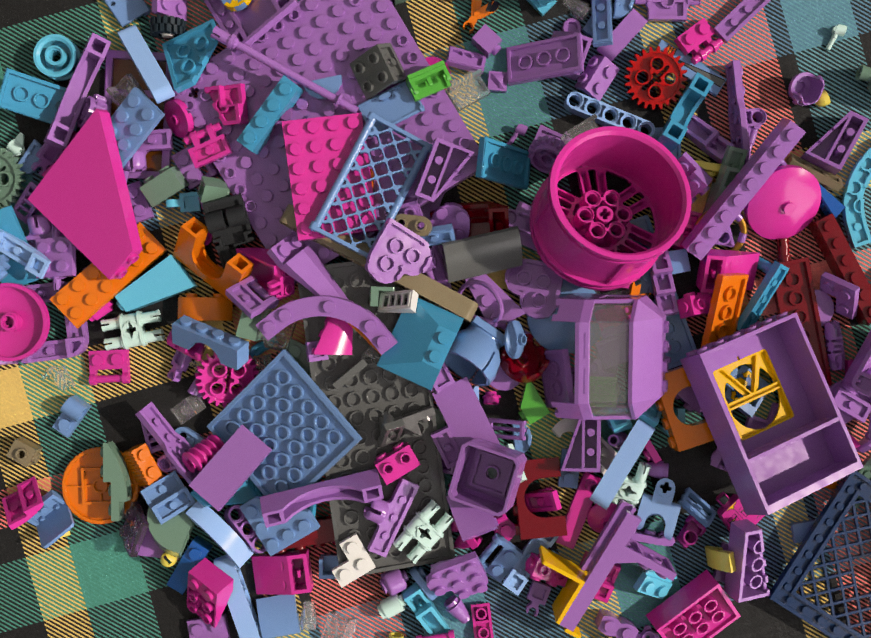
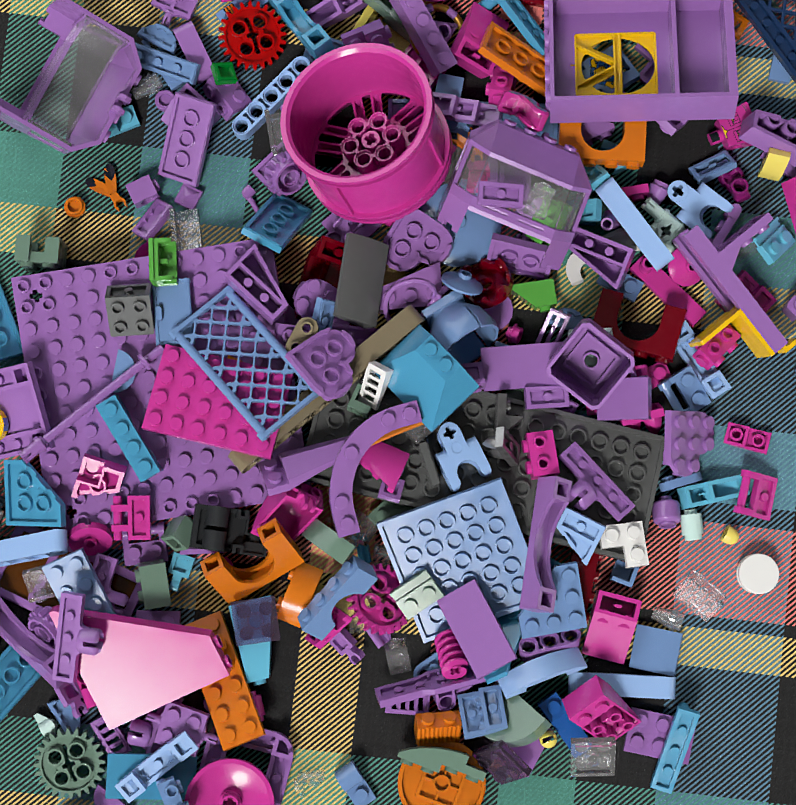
camera: 65 degrees left, 5 degrees down
dark pink plate [88,349,131,386] -> none
light aqua pin [101,309,165,351] -> none
medium lavender plate [225,276,279,319] -> none
light aqua pin [392,499,455,564] -> none
medium lavender cone [444,595,471,624] -> none
dark pink slope [524,487,562,512] -> none
medium lavender plate [525,580,551,616] -> none
none -> medium lavender plate [52,590,104,684]
none -> green tile [210,62,238,85]
none -> clear purple plate [231,596,281,646]
none -> plate [390,568,444,620]
none -> light blue piece [434,422,492,492]
none -> medium lavender plate [477,181,524,209]
none -> dark pink animal [497,90,549,132]
none -> clear bracket [523,182,556,220]
none -> light blue wing [556,507,606,565]
none -> clear plate [570,737,616,777]

